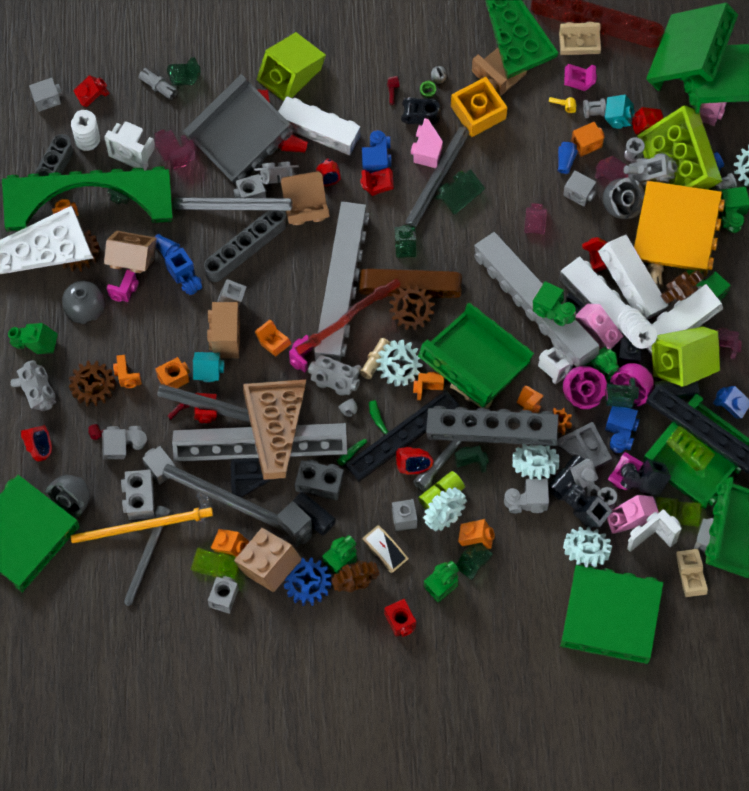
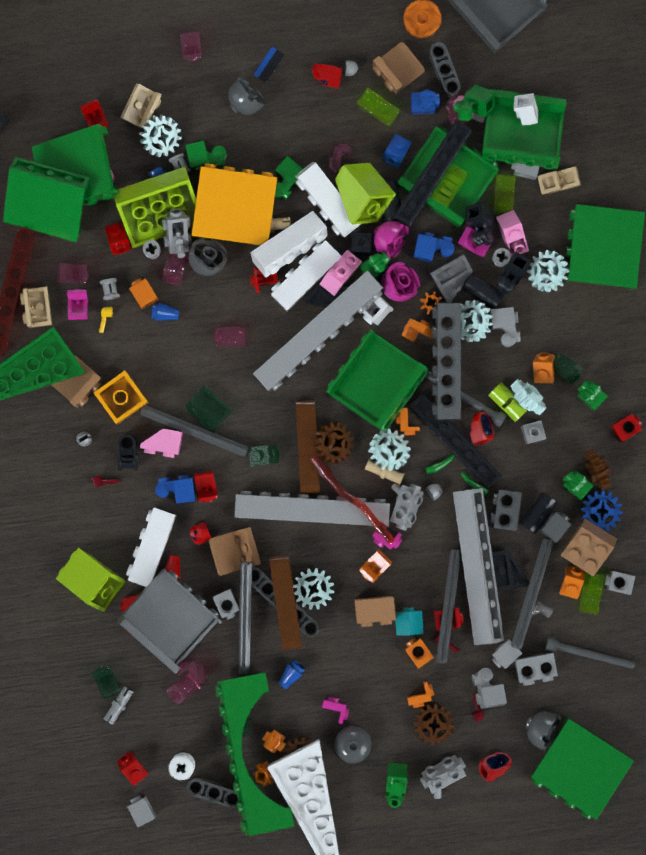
camera: 95 degrees left, 20 degrees up
light orange bar [71,507,213,543] -> none
brick [104,231,157,273] -> none
white panel [105,122,155,170] -> none
blue brick [164,247,202,296] -> none
light grey brick [217,279,246,308] -> none
medium nougat wing [243,379,306,480] -> none
light grey hinge [254,162,299,184] -> none
slope [362,525,409,573] -> none
bright green hinge [420,81,436,98] -> none
clear green bracket [454,446,489,473] -> none
green brick [533,281,576,326] -> none
light grey brick [563,171,597,207] -> none
light grey plate [571,459,600,497] -> none
teal brick [605,95,635,129] -> none
clear green bracket [605,378,639,408] -> none
white piece [617,308,657,349] -> none
white bracket [627,509,682,552] -> none
reddish brown gear [660,270,704,304] -> none
none -> clear pink bracket [57,263,89,285]
none -> orange gear [263,729,286,754]
none -> reddish brown beam [269,554,302,651]
none -> light aqua gear [293,568,334,610]

